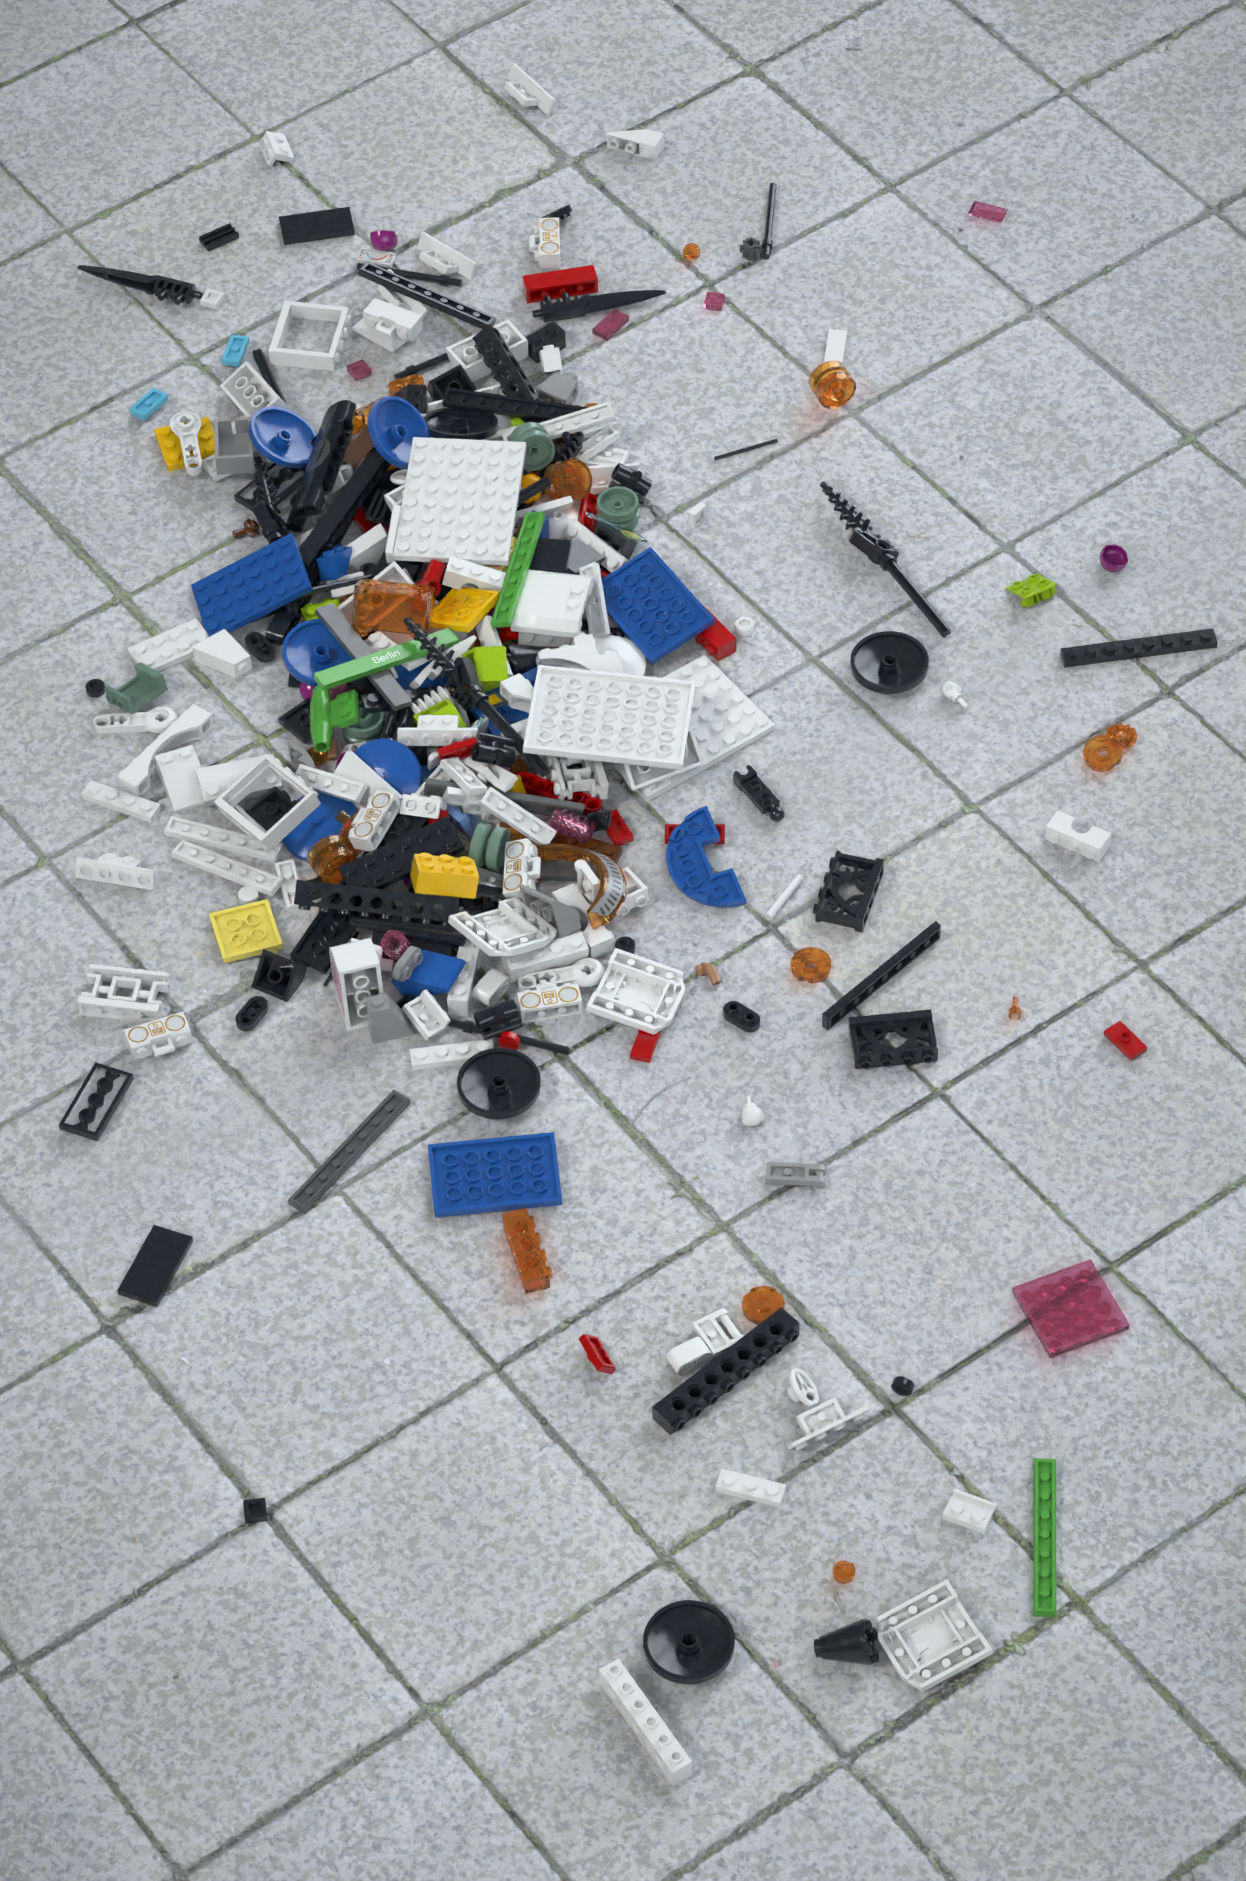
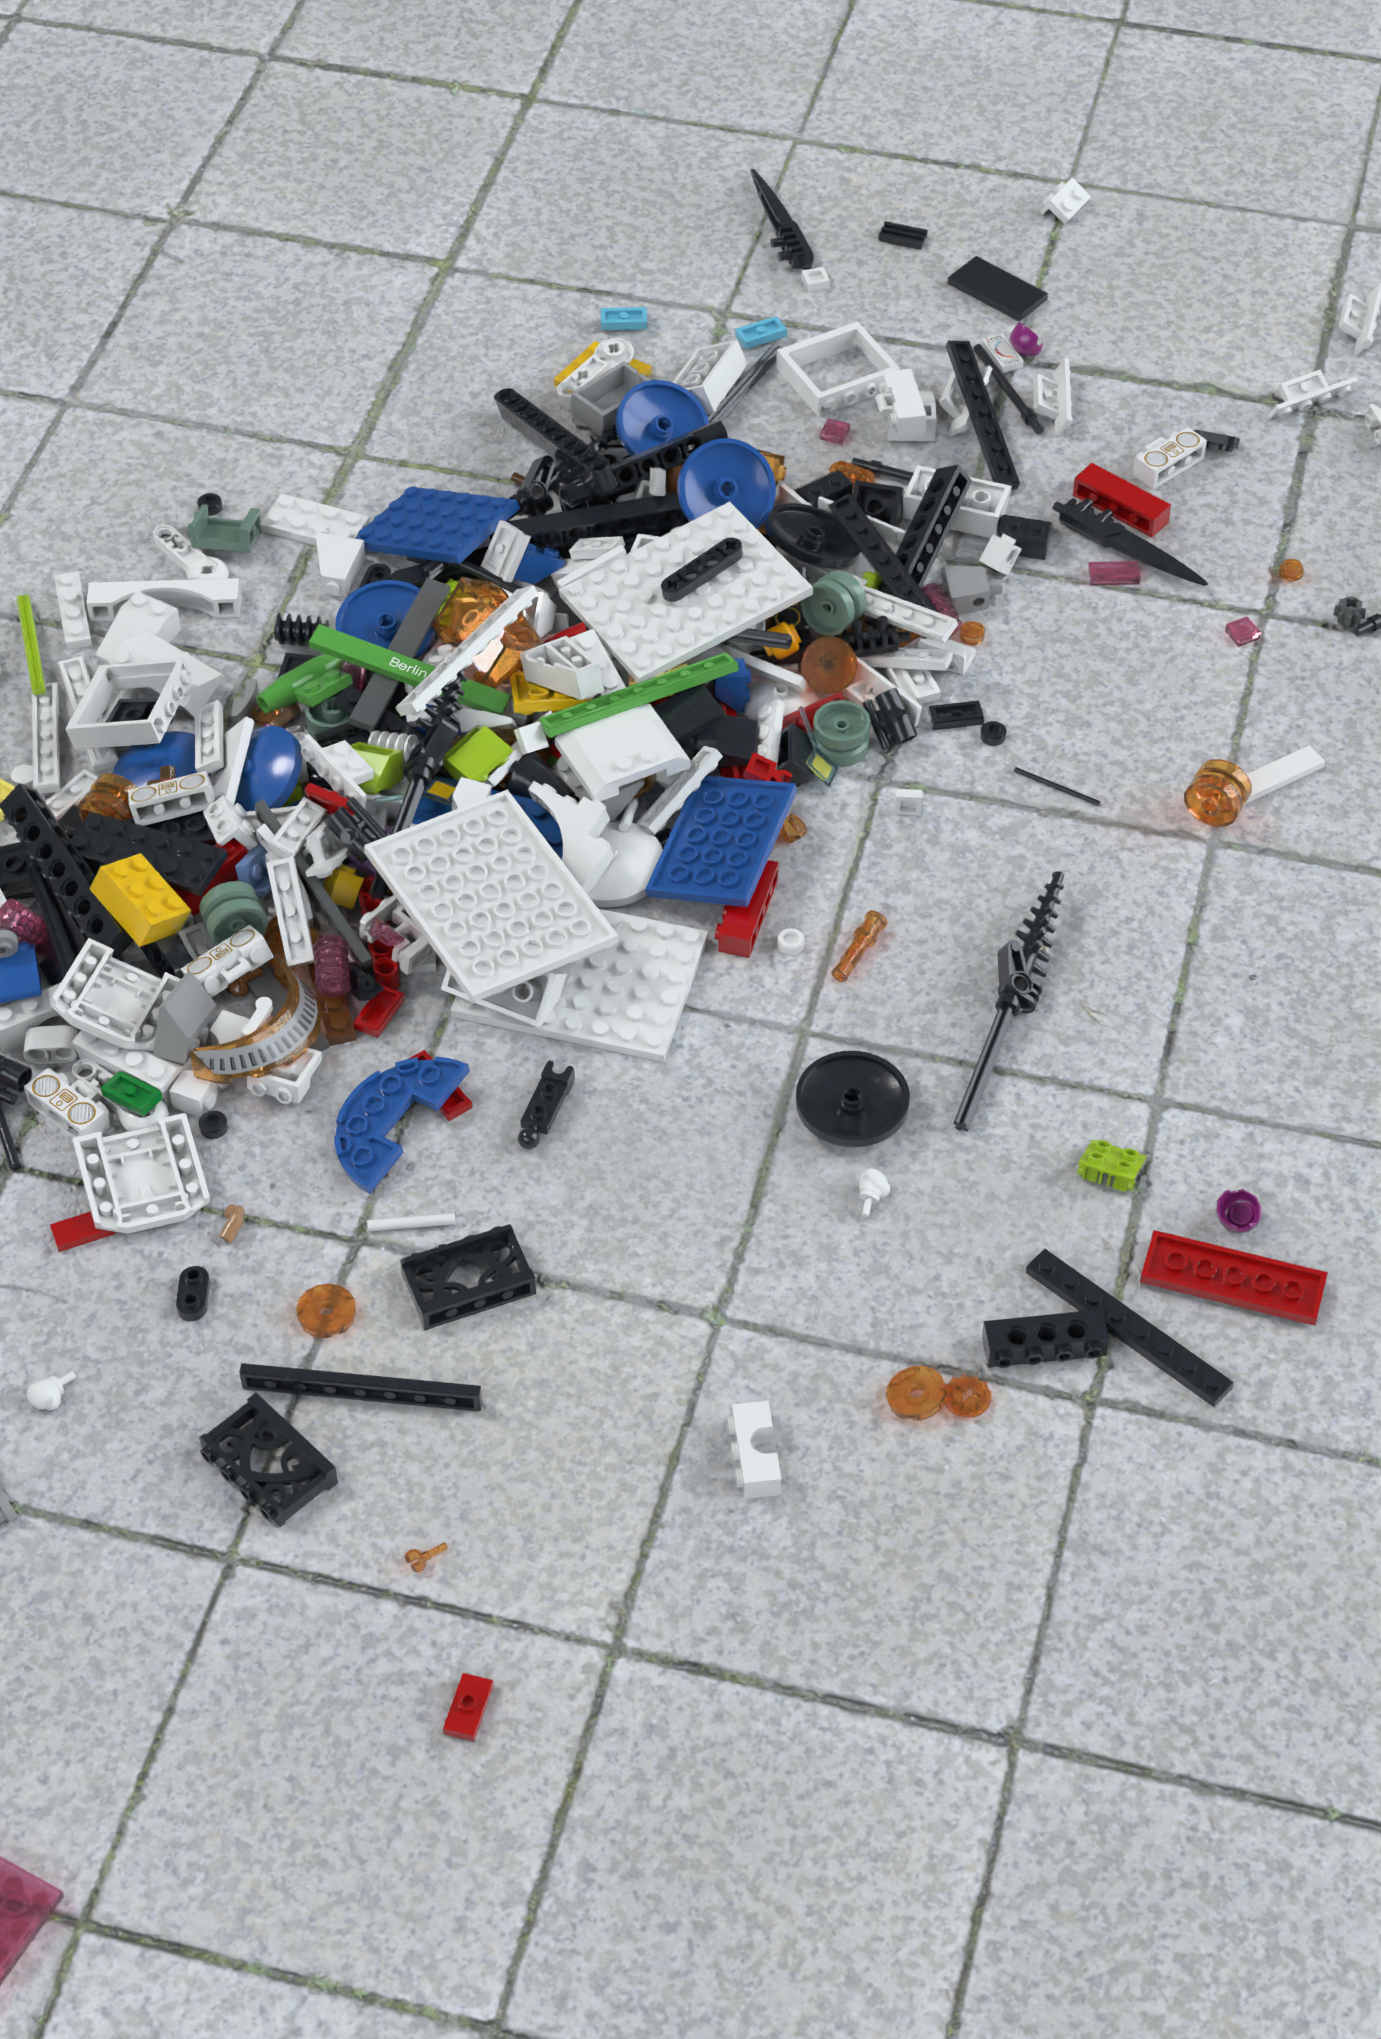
camera: 50 degrees right, 0 degrees up
none -> lime axle [16,594,46,696]
none -> green plate [100,1070,163,1117]
none -> black piece [274,612,329,647]
none -> clear pink slope [368,917,405,947]
none -> white plate [395,585,539,716]
none -> white plate [481,520,531,582]
none -> black beam [494,388,618,493]
none -> white tile [514,722,549,755]
none -> white wedge [520,636,604,700]
none -> white plate [569,536,625,560]
none -> white tile [649,468,666,496]
none -> black beam [661,537,743,602]
none -> red plate [742,752,792,783]
none -> clear orange pin [831,910,888,982]
none -> black tile [928,700,984,730]
none -> black tile [980,721,1007,746]
none -> black brick [982,1309,1109,1368]
none -> red plate [1140,1230,1328,1326]
none -> white bracket [1268,370,1358,419]

